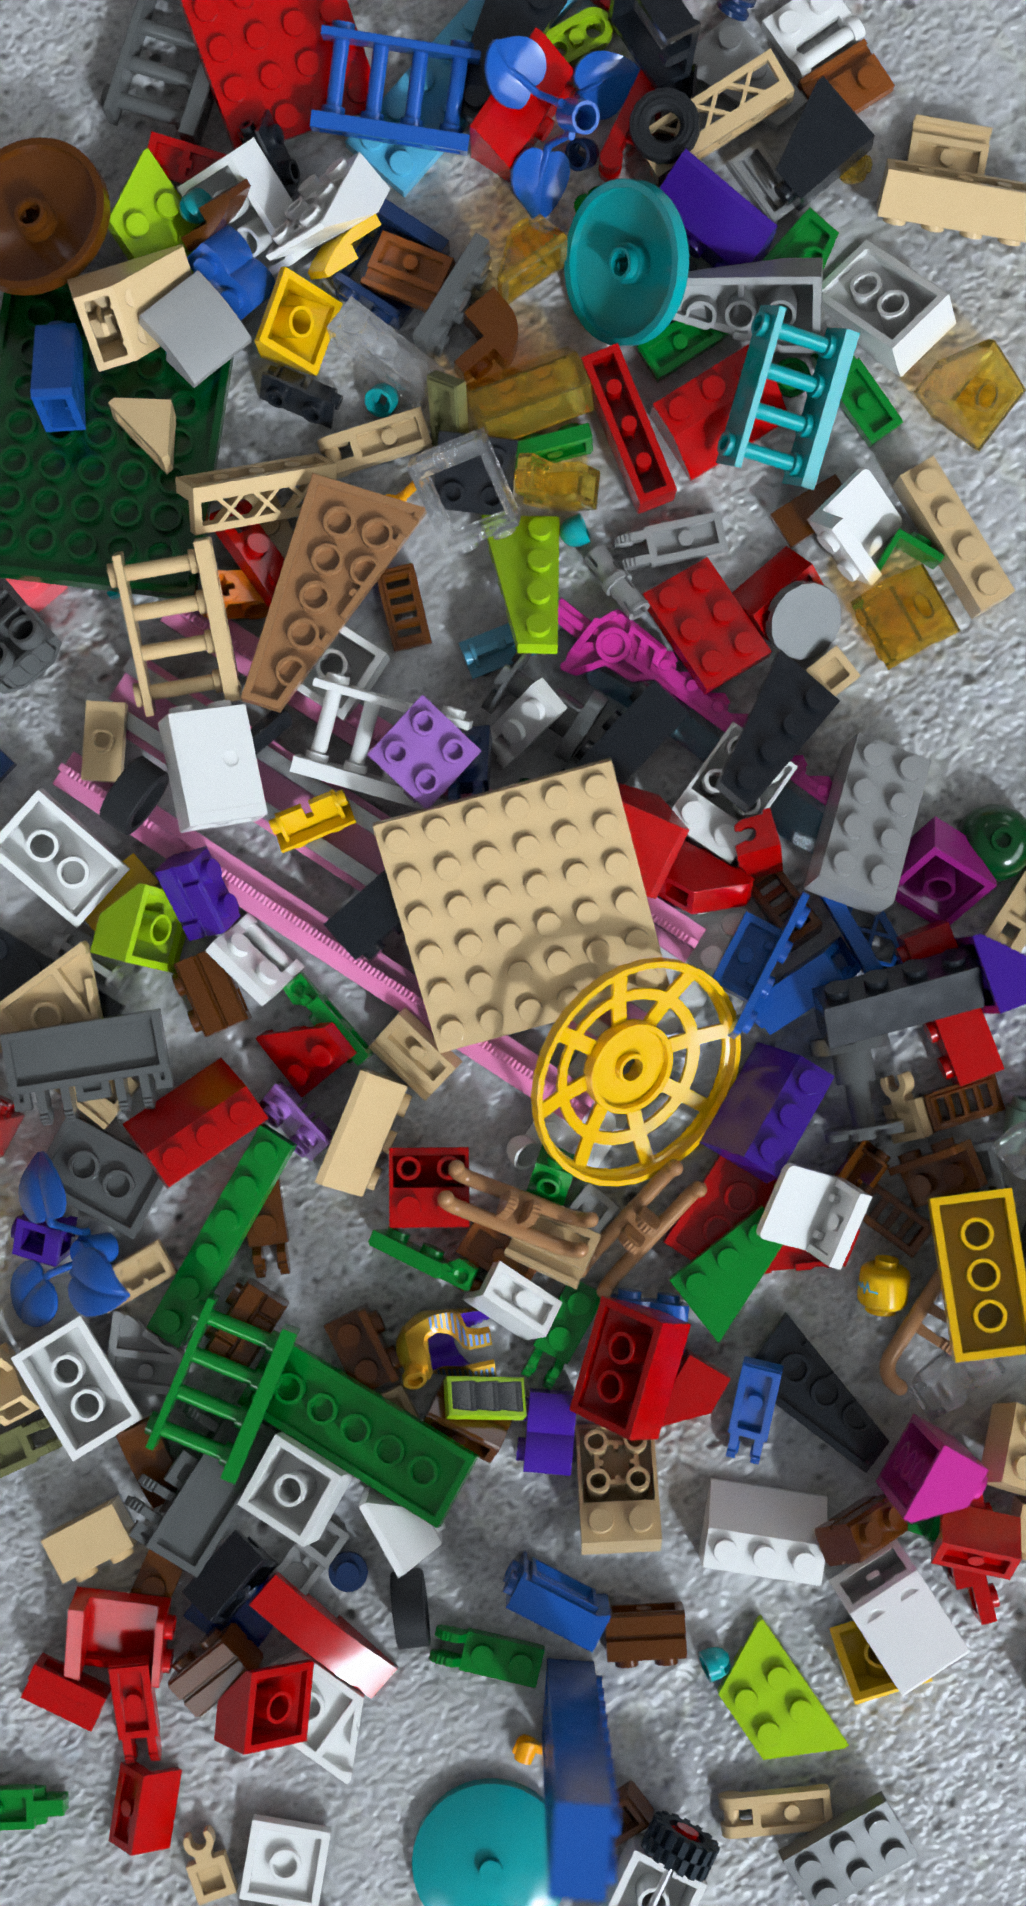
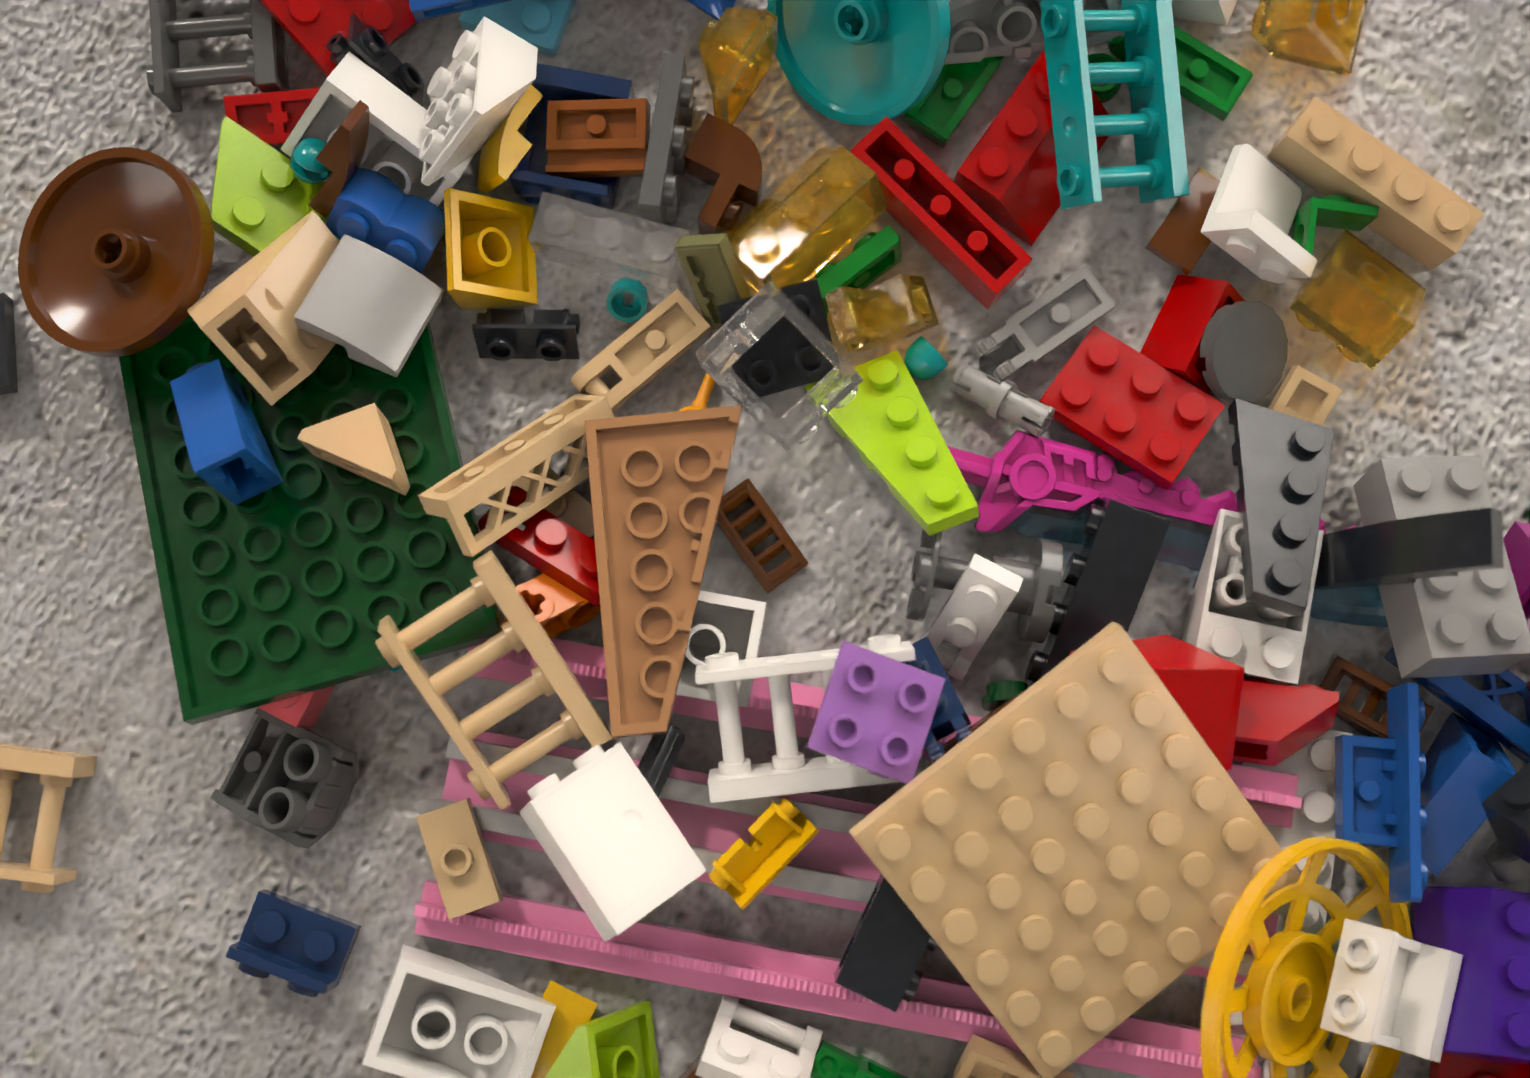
camera: 20 degrees left, 5 degrees down
black tyre [99,756,169,835] -> none
dark purple brick [154,846,240,941] -> none
medium azure hinge [458,623,536,679] -> none
red hinge [734,808,783,879] -> none
none -> black slope [1314,507,1504,590]
none -> white panel [1320,918,1463,1063]

